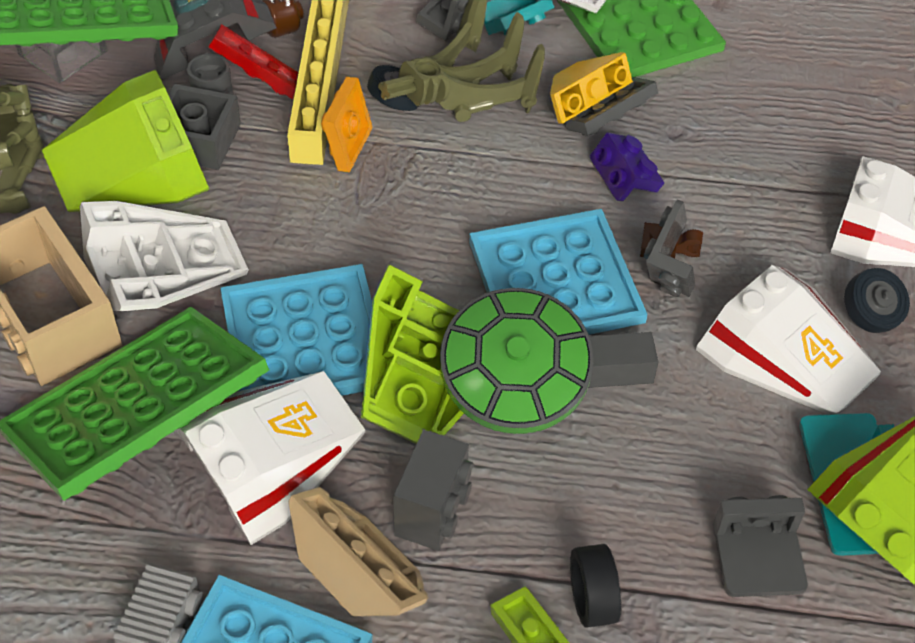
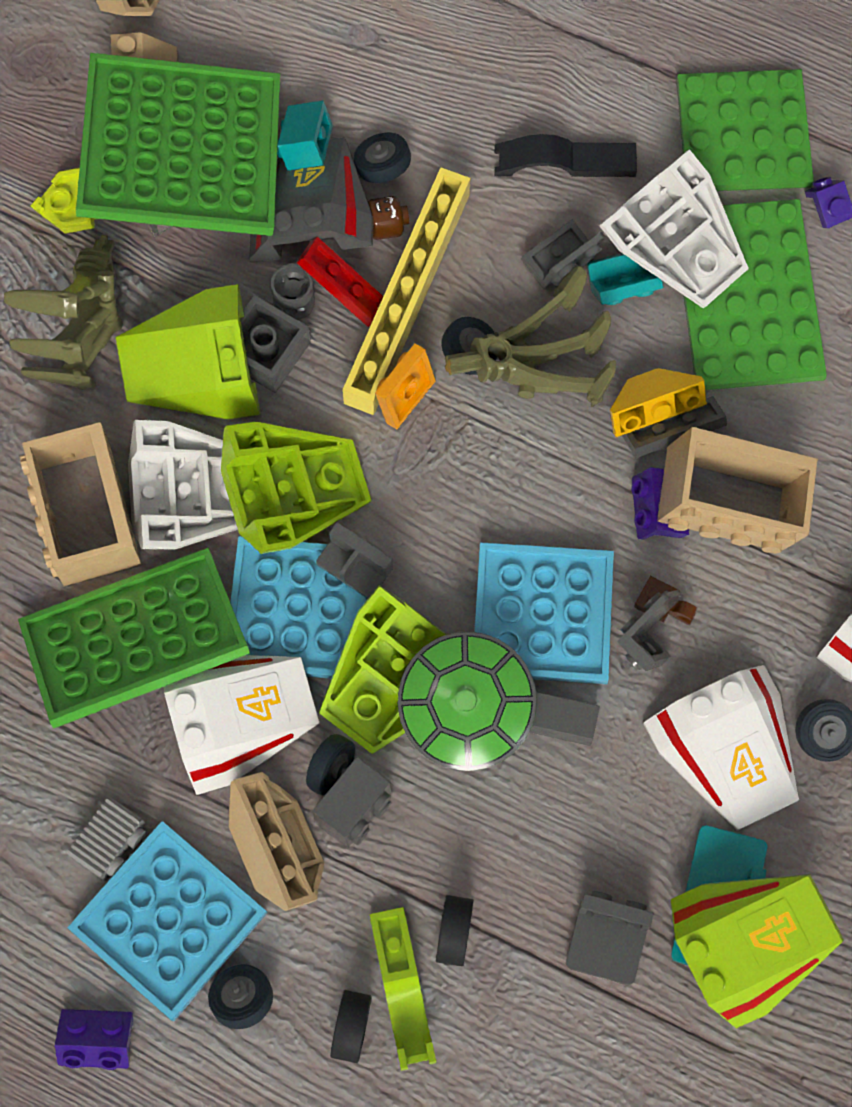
camera: 20 degrees right, 20 degrees up
none -> lime wedge [221,422,372,554]
none -> black wheel [306,734,355,796]
none -> dark grey panel [316,523,393,599]
none -> tan hose [657,427,818,554]

